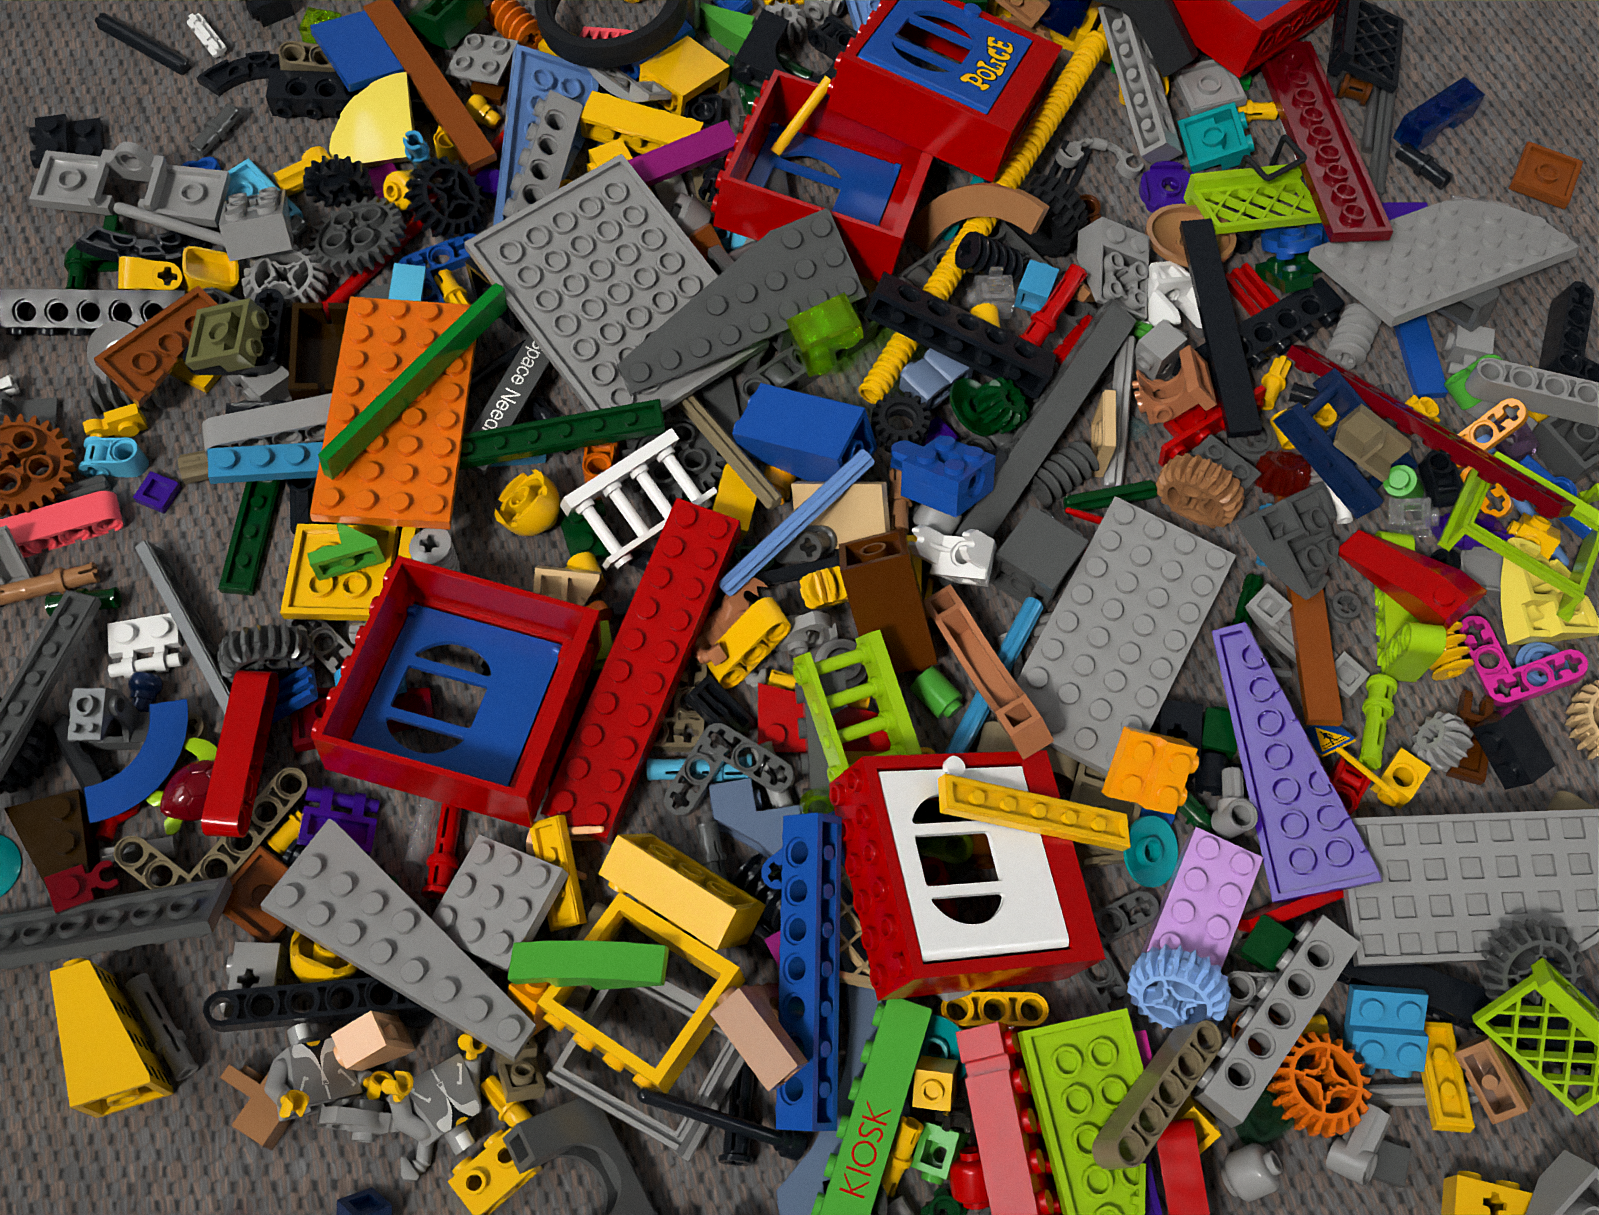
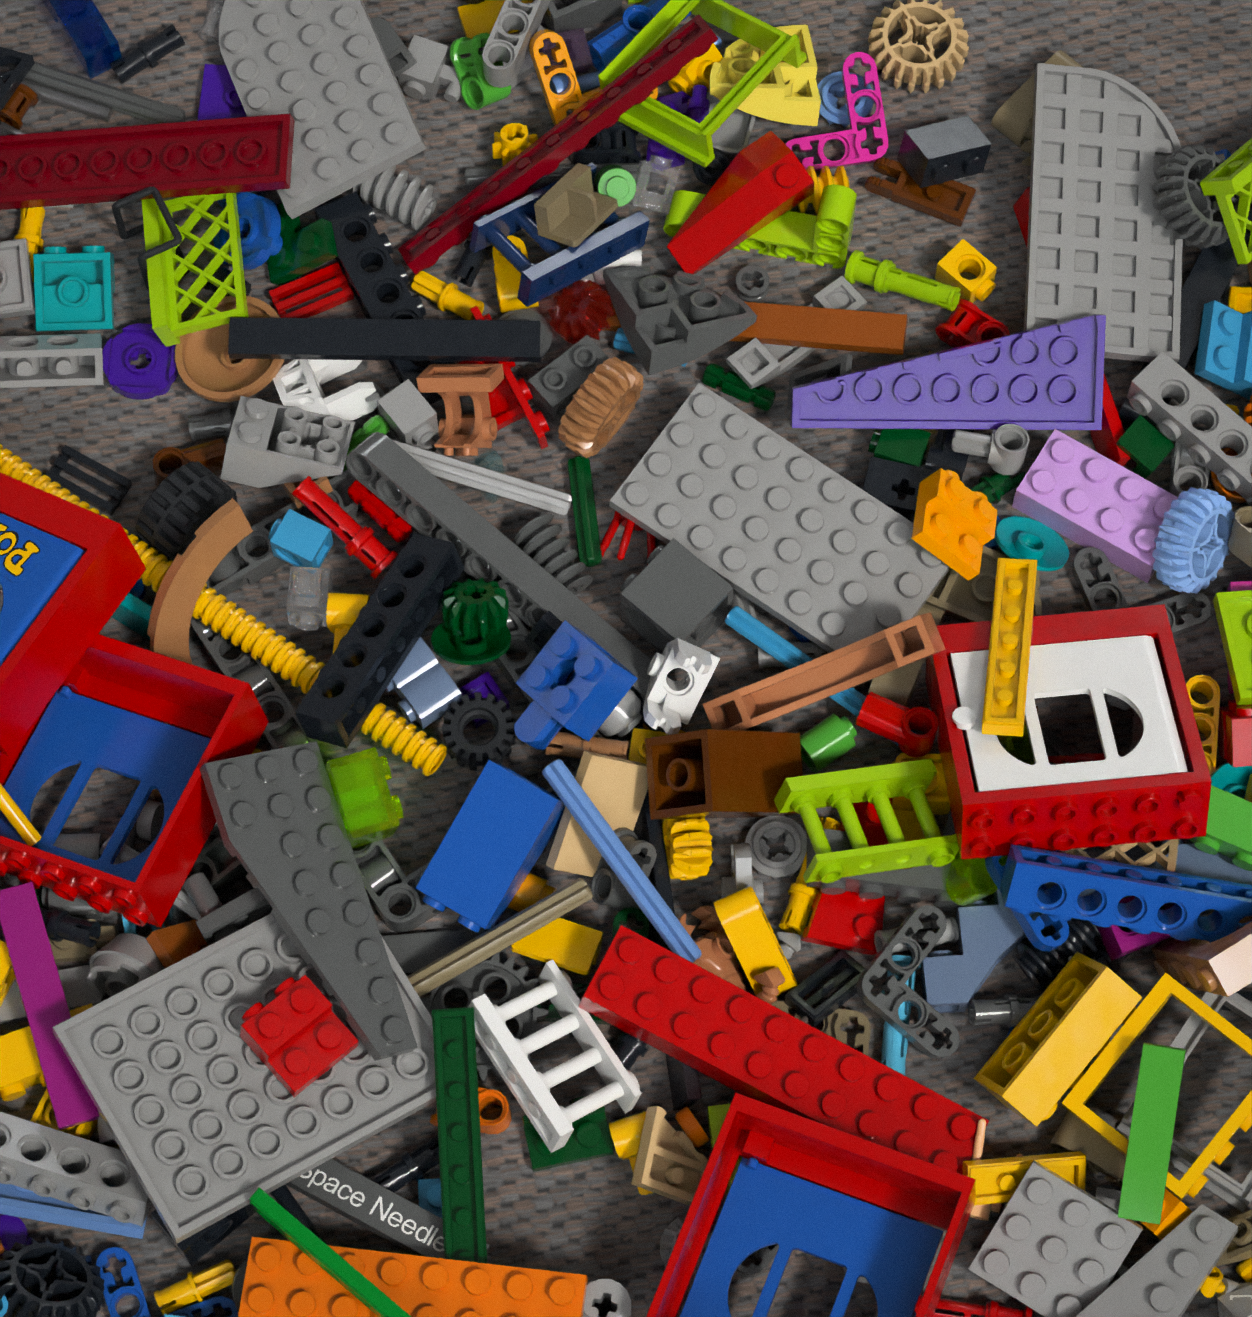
camera: 80 degrees left, 5 degrees up
yellow cylinder [494,469,561,537] -> none
black piece [955,231,1023,285] -> none
light grey piece [1056,137,1144,179] -> none
tan tile [1091,390,1116,477] -> none
piece [1305,725,1391,792] -> none
blue tile [1394,315,1449,399] -> none
light grey gear [1411,711,1474,772] -> none
none -> red plate [240,975,359,1097]
none -> red piece [855,691,939,757]

